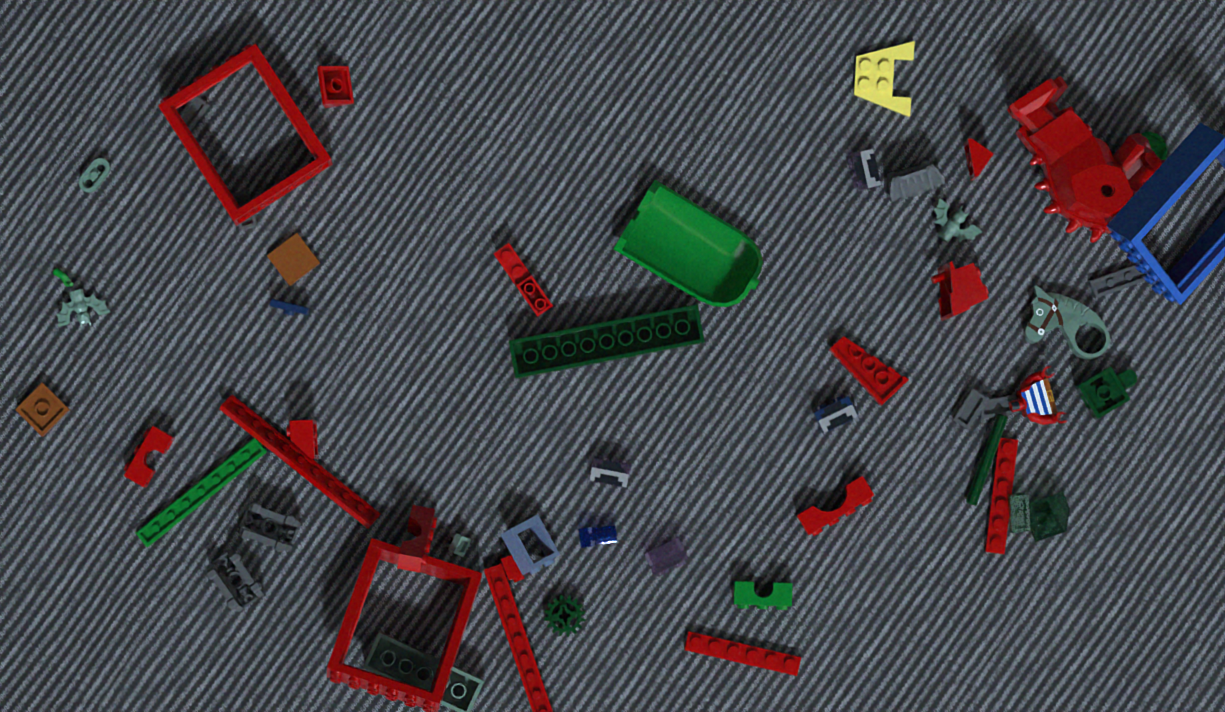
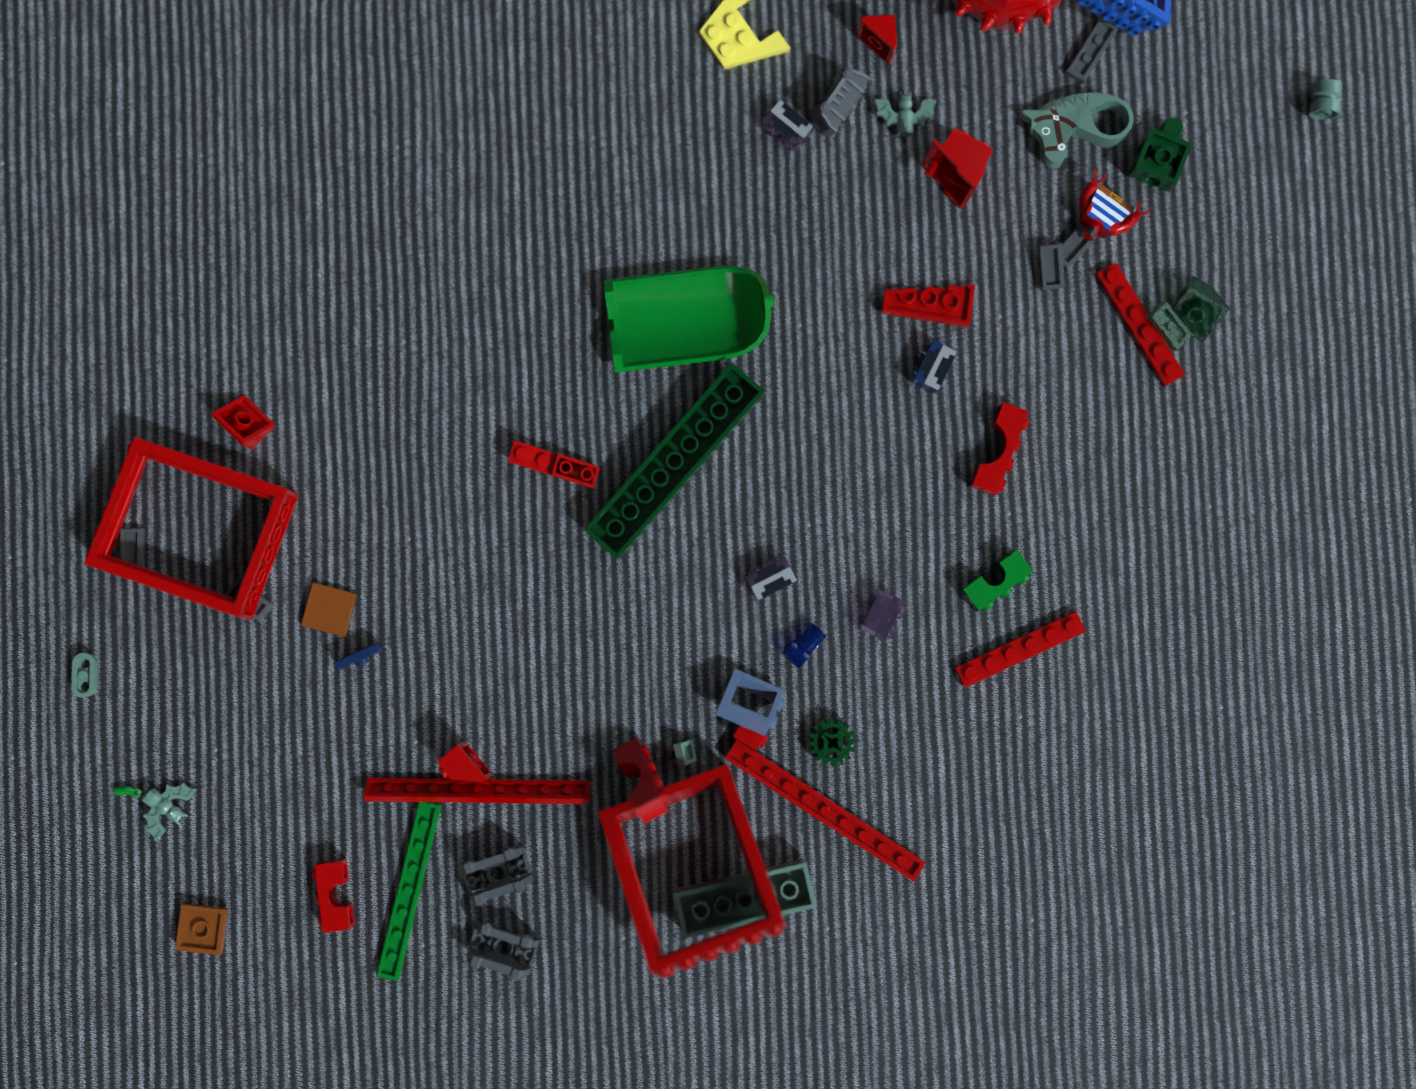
camera: 35 degrees left, 0 degrees up
dark green axle [966,414,1008,506] -> none

